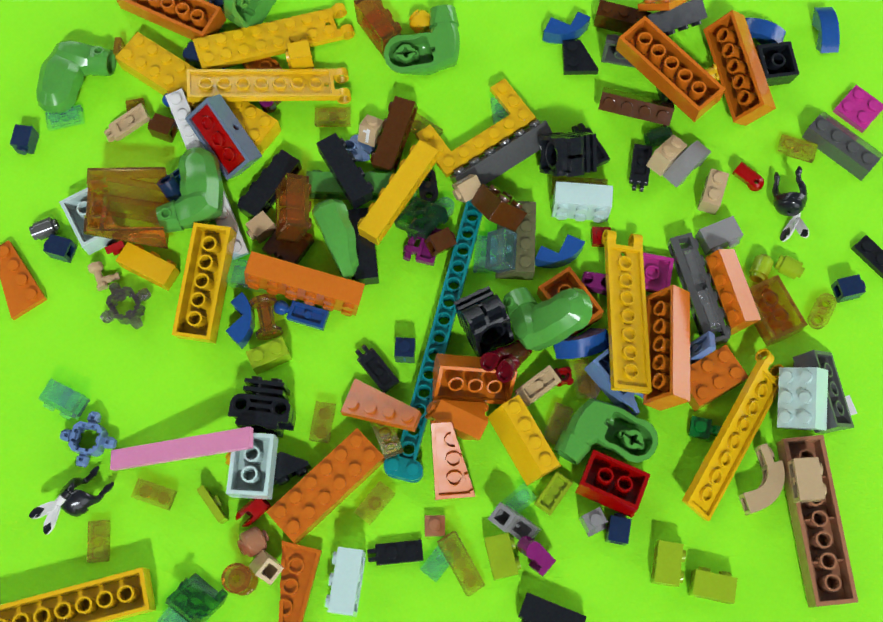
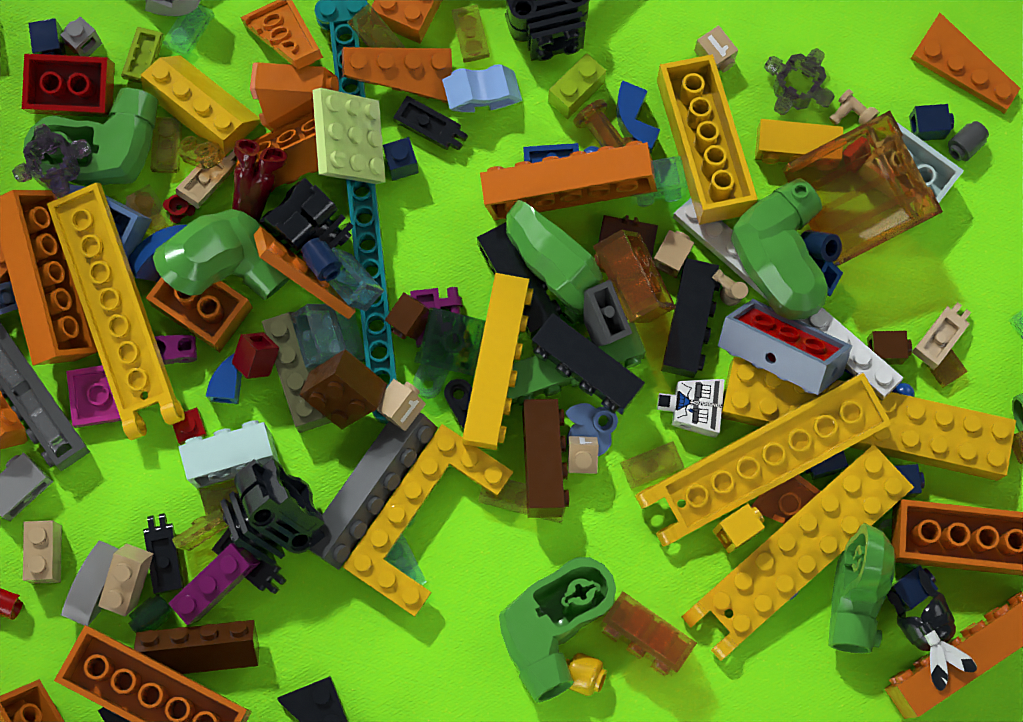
camera: 155 degrees right, 5 degrees up
none -> clear purple piece [12,124,91,198]
none -> magenta brick [168,543,261,625]
none -> clear yellow plate [172,508,228,551]
none -> clear yellow plate [177,136,224,169]
none -> dark red panel [232,332,279,379]
none -> orange wing [254,226,356,320]
none -> dark blue brick [301,238,342,281]
none -> yellowish green plate [313,88,385,184]
none -> clear light blue brick [327,247,384,311]
none -> light blue brick [442,64,522,112]
none -> dark grey slope [583,280,632,347]
none -> white torso [657,379,725,438]
none -> tan brick [694,25,738,72]
none -> tan piece [712,269,748,306]

